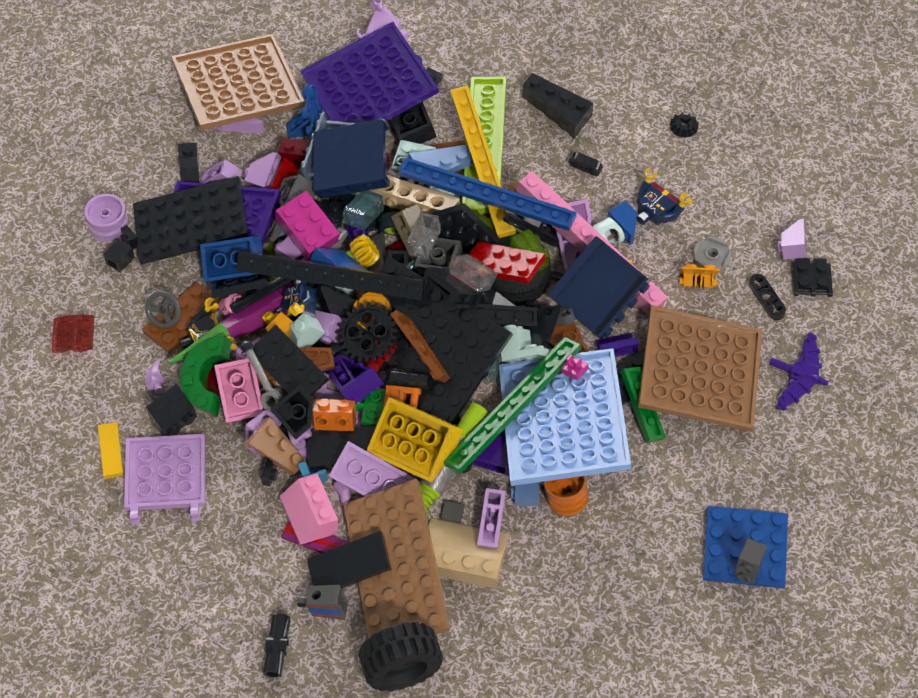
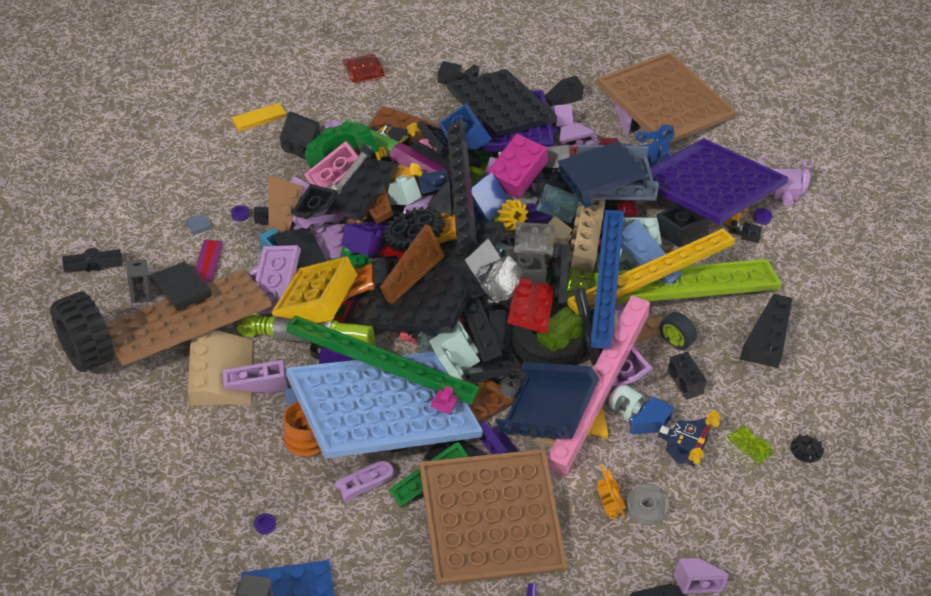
camera: 70 degrees right, 10 degrees down
lavender wheel [85,194,129,241] -> none
lavender plate [124,434,205,525] -> none
dark grey piece [145,291,181,328] -> none
bright pink slope [280,473,338,545] -> none
orange brick [313,399,357,431] -> none
dark grey tile [441,501,465,524] -> none
black beam [568,152,603,177] -> none
black beam [749,274,786,321] -> none
none -> sand blue tile [186,214,211,235]
none -> dark purple tile [231,205,250,221]
none -> dark purple tile [254,513,276,535]
none -> lavender plate [335,461,393,502]
none -> black wheel [659,312,698,350]
none -> black brick [667,352,707,400]
none -> clear neon green slope [728,425,774,464]

